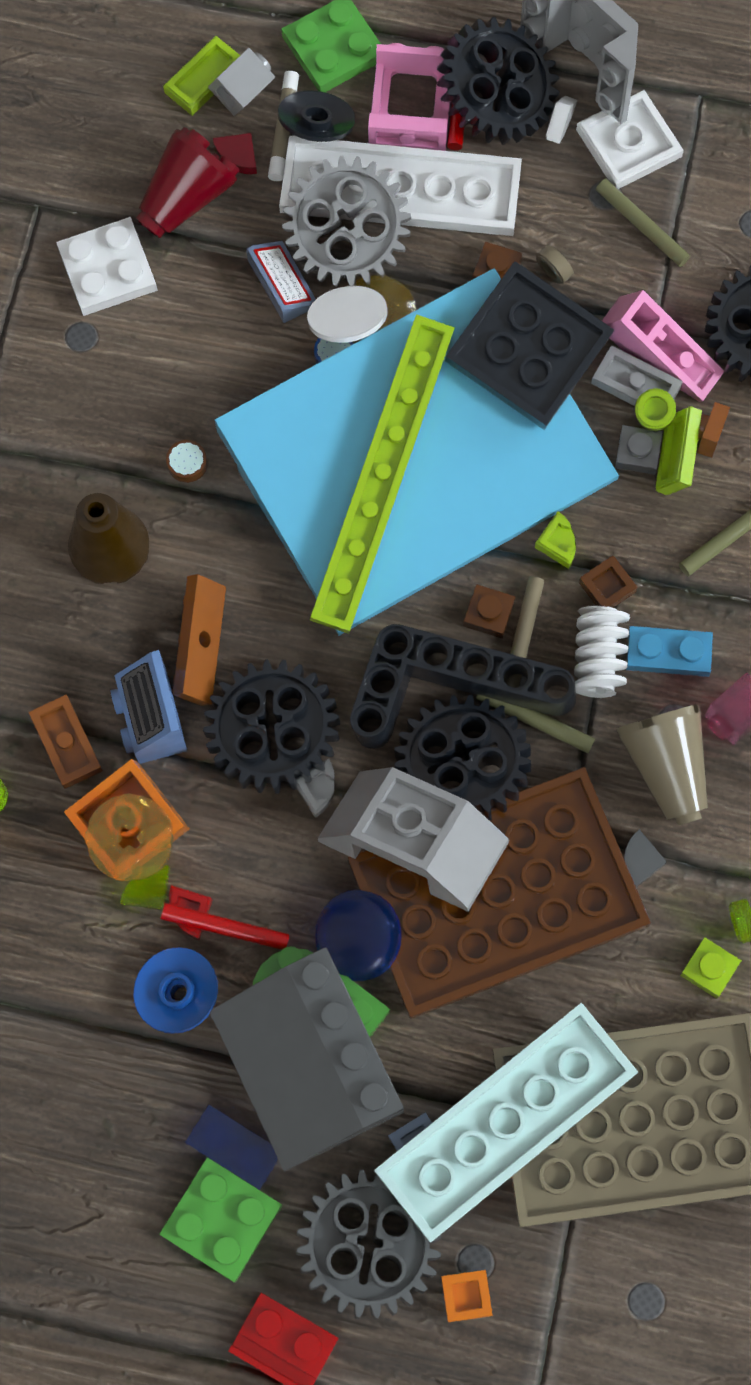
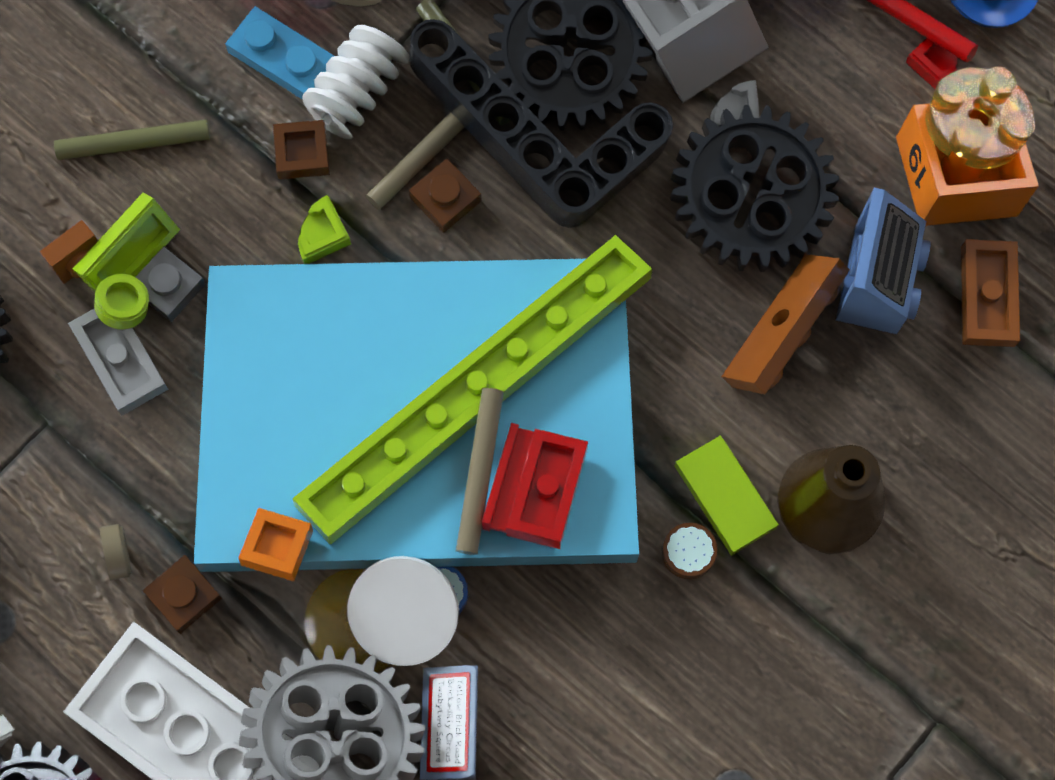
camera: 155 degrees left, 0 degrees up
black plate [444,261,614,430] -> none
bright pink slope [602,290,725,402] -> none
none -> orange plate [238,508,313,582]
none -> dark tan bar [456,388,504,555]
none -> red plate [482,423,588,549]
none -> lime tile [674,435,779,556]

